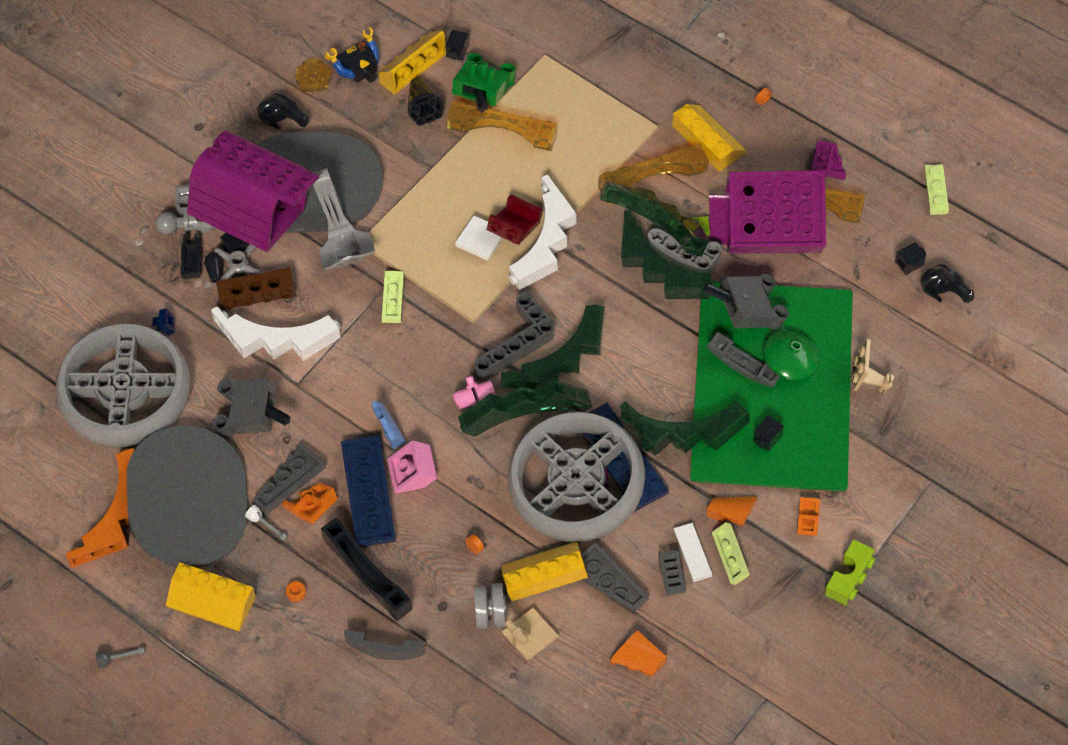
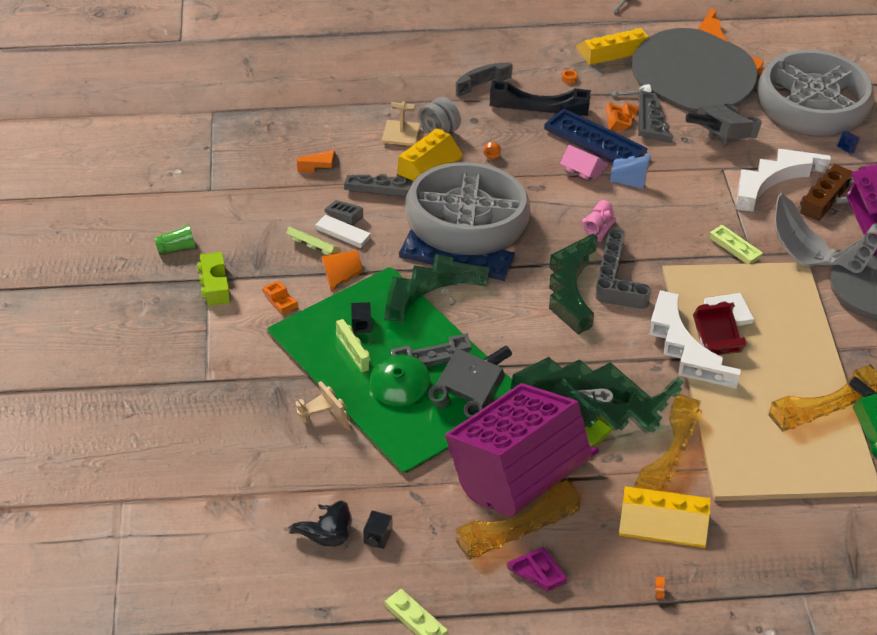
camera: 135 degrees right, 15 degrees down
clear green arch [458,378,592,437] -> none
none -> bright green plant [154,224,196,255]
none -> yellowish green plate [336,319,371,372]

